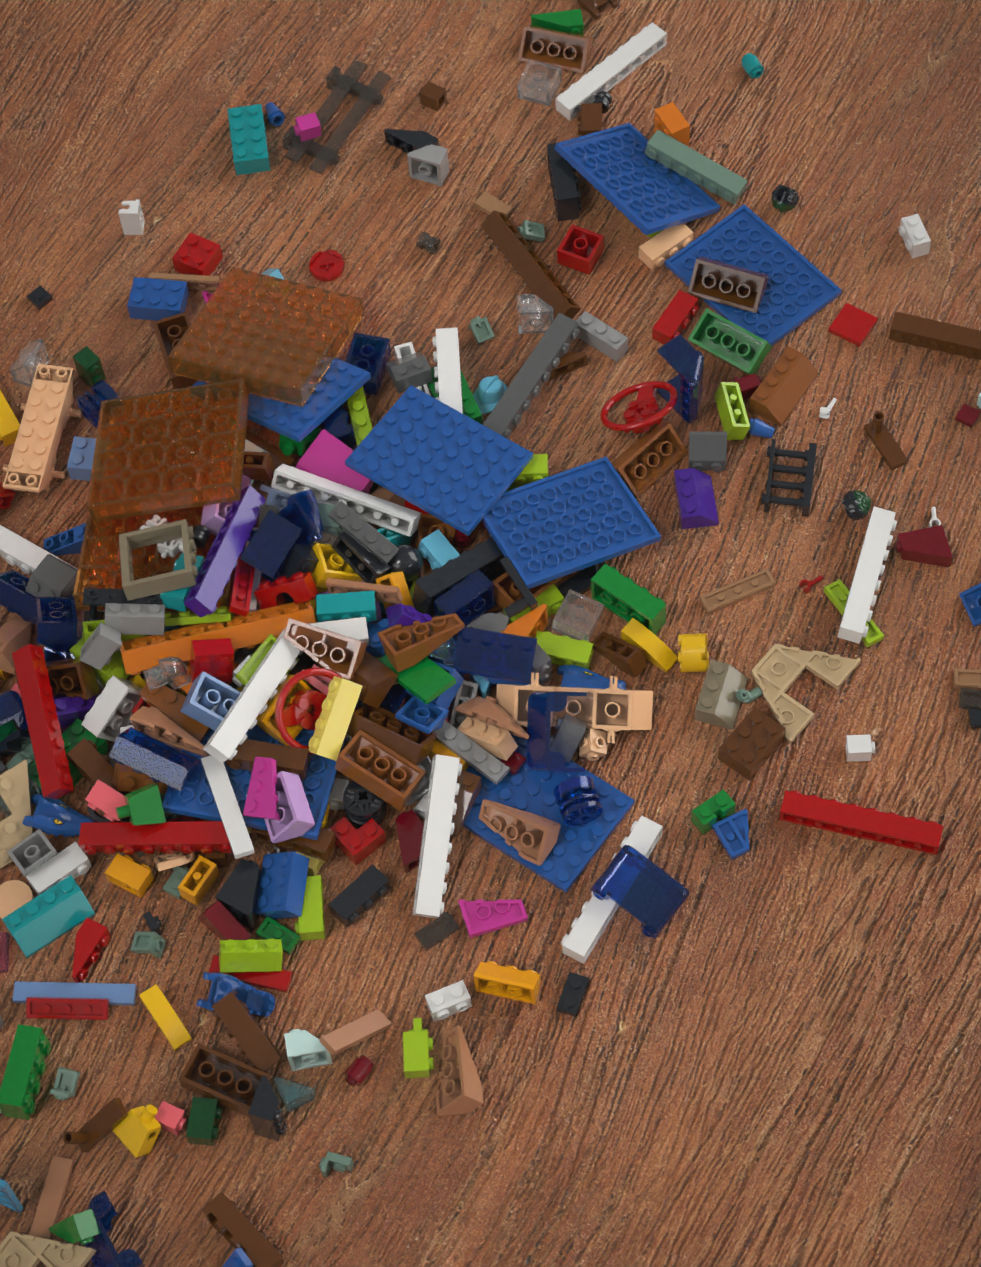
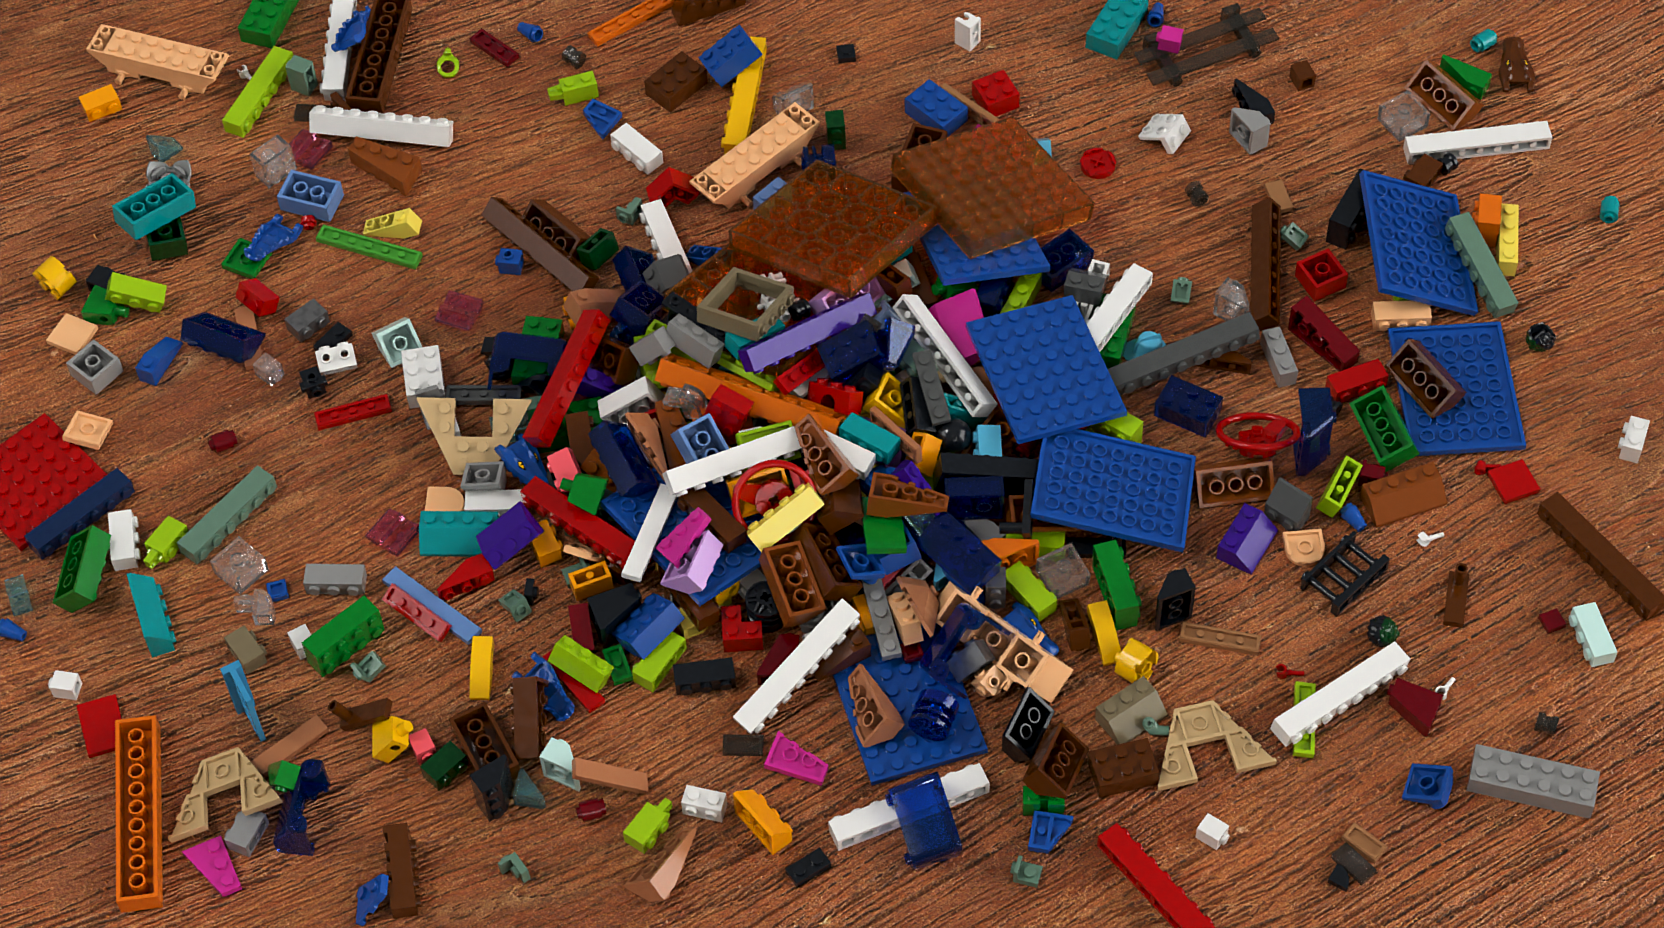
camera: 35 degrees right, 5 degrees down
none -> dark purple slope [476,501,545,570]
none -> black slope [1002,687,1055,762]
none -> sand green bracket [1010,855,1043,888]
none -> reddish brown slope [1022,722,1089,799]
none -> white bracket [1138,114,1191,154]
none -> clear blue brick [1154,375,1223,438]
none -> black slope [1154,568,1196,631]
none -> light nougat tile [1282,529,1325,567]
none -> dark red wedge [1288,295,1360,372]
none -> red hand [1474,460,1501,475]
none -> light yellow brick [1496,203,1519,276]

